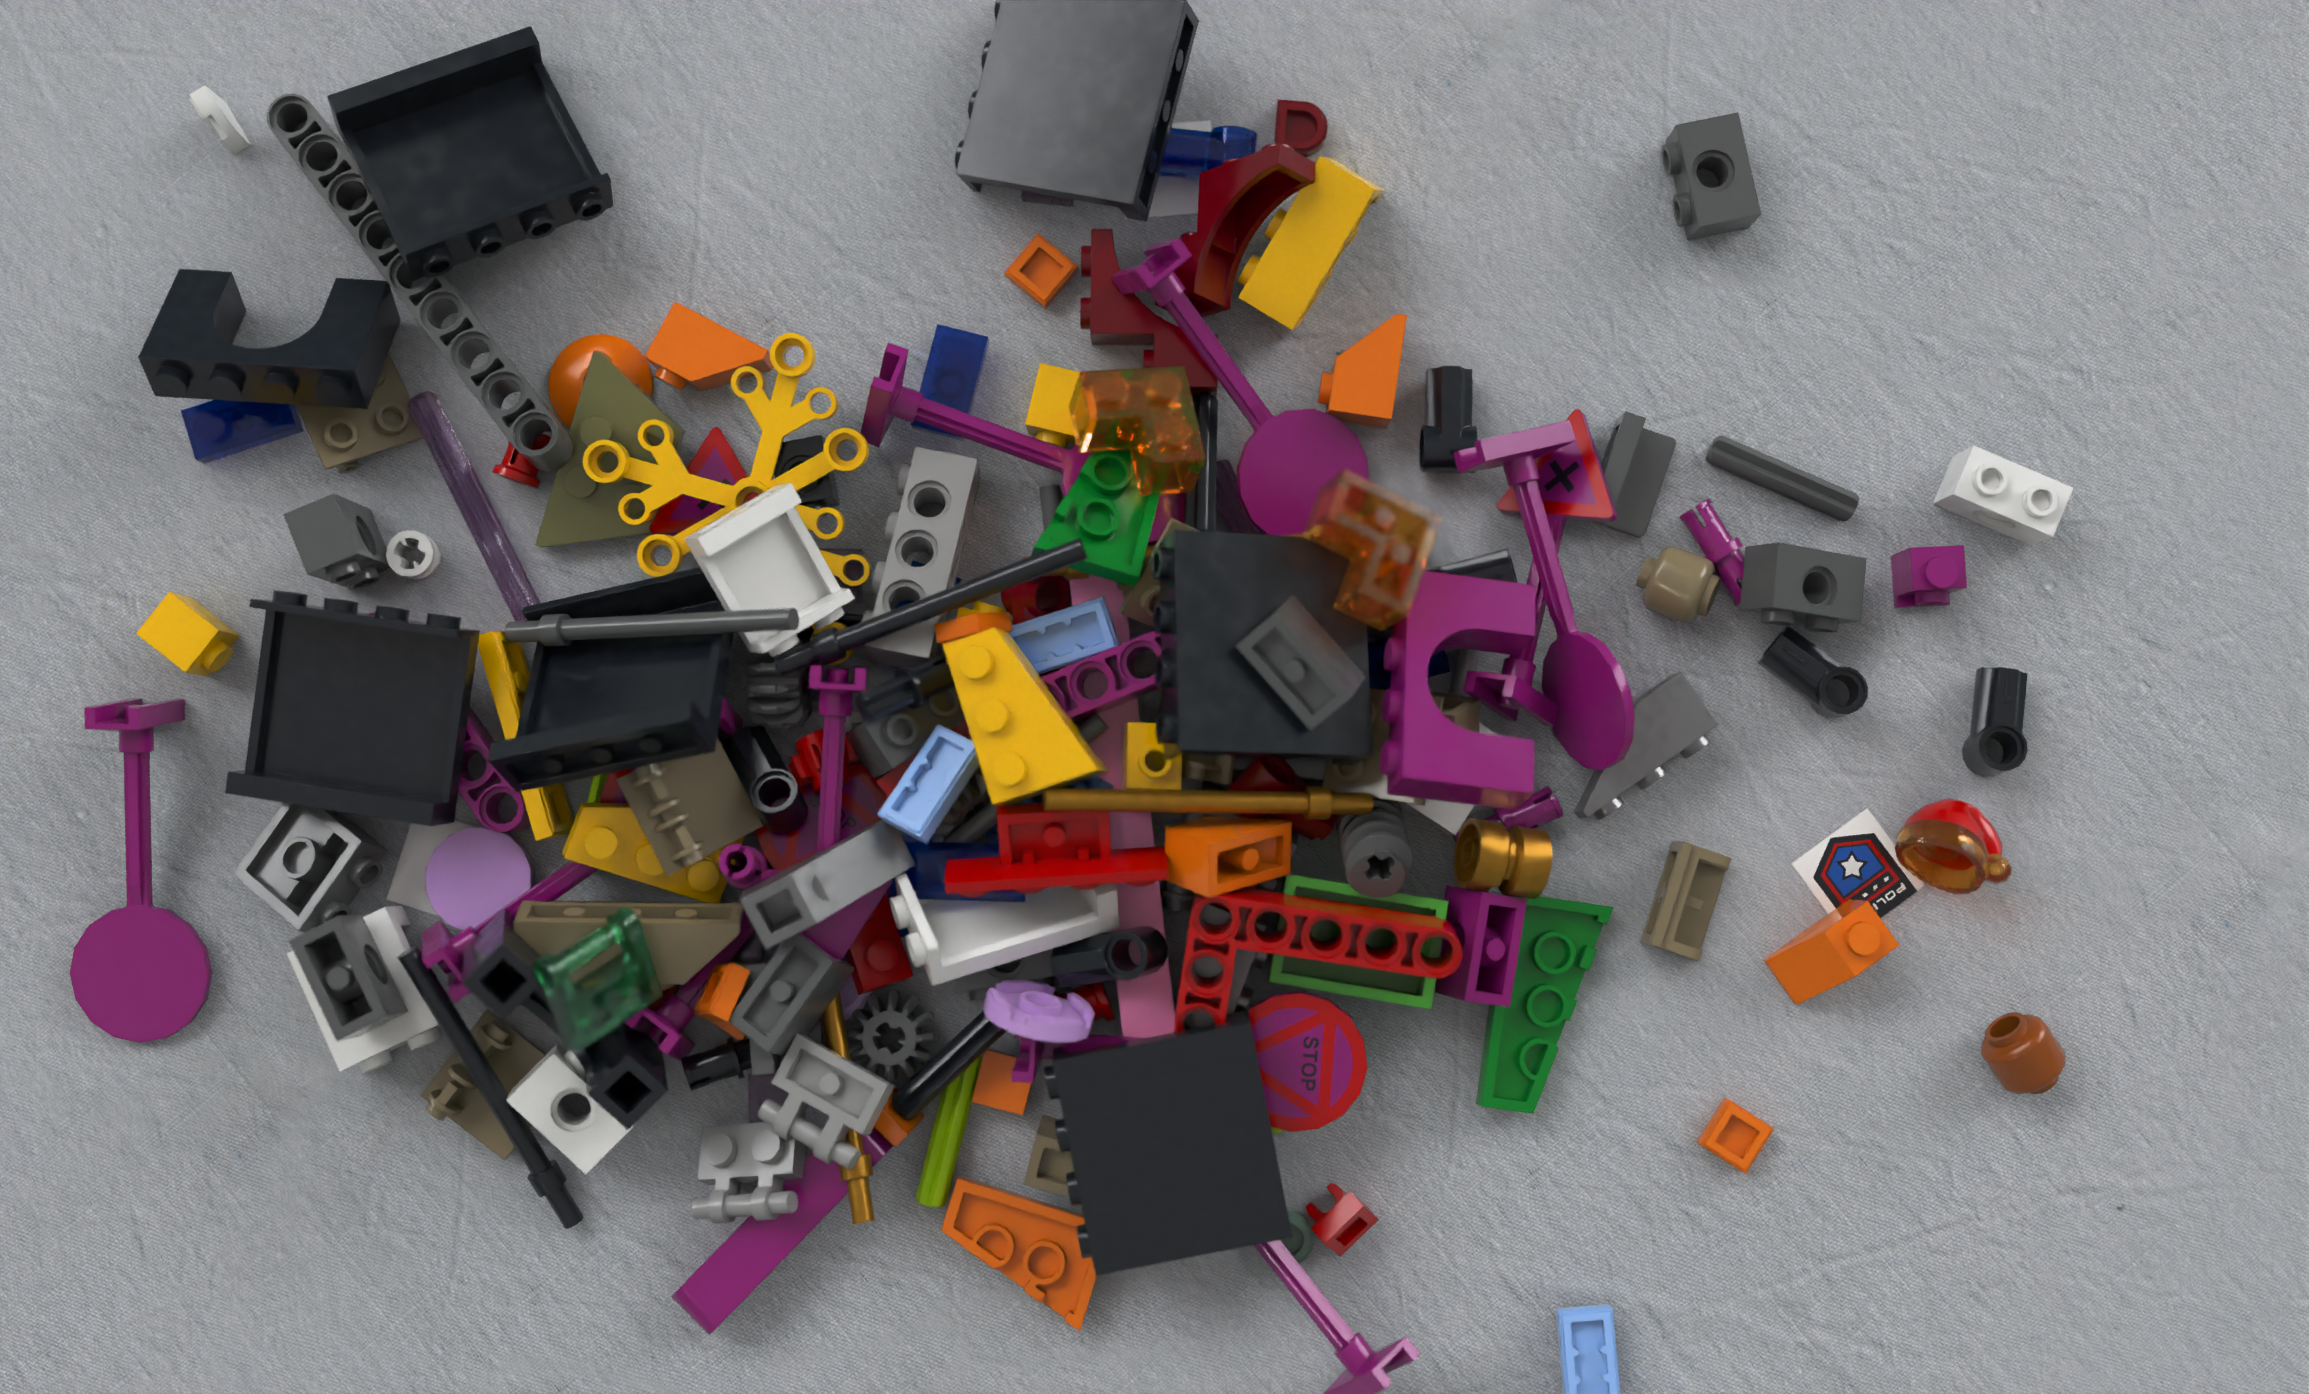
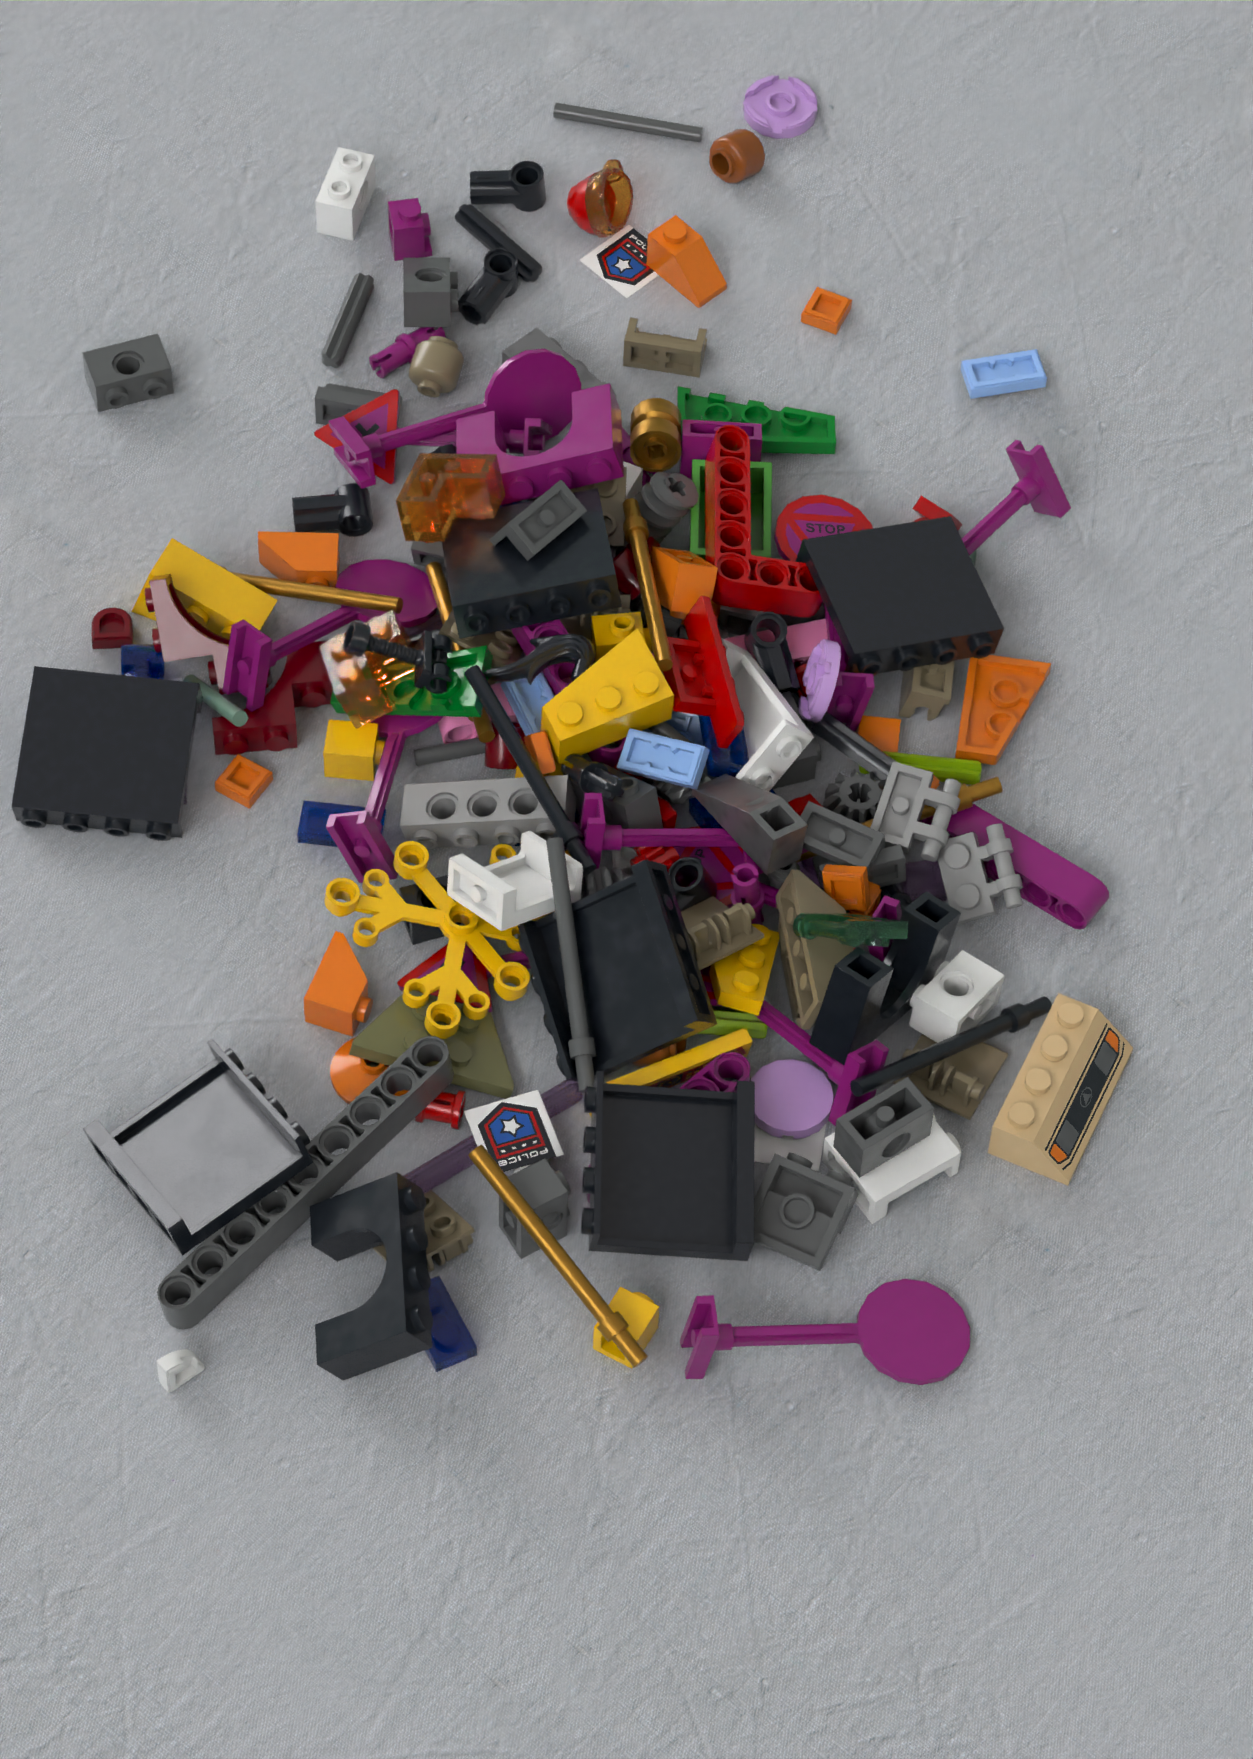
camera: 105 degrees left, 30 degrees down
none -> sand green bar [183,674,248,727]
none -> pearl gold bar [221,566,403,614]
none -> black bar [343,621,453,694]
none -> black axle [455,204,542,282]
none -> sticker [464,1090,564,1172]
none -> pearl gold bar [468,1145,648,1368]
none -> black piece [484,634,596,685]
none -> dark grey bar [553,103,703,142]
none -> lavender tile [743,75,817,139]
none -> tan slope [988,993,1133,1186]

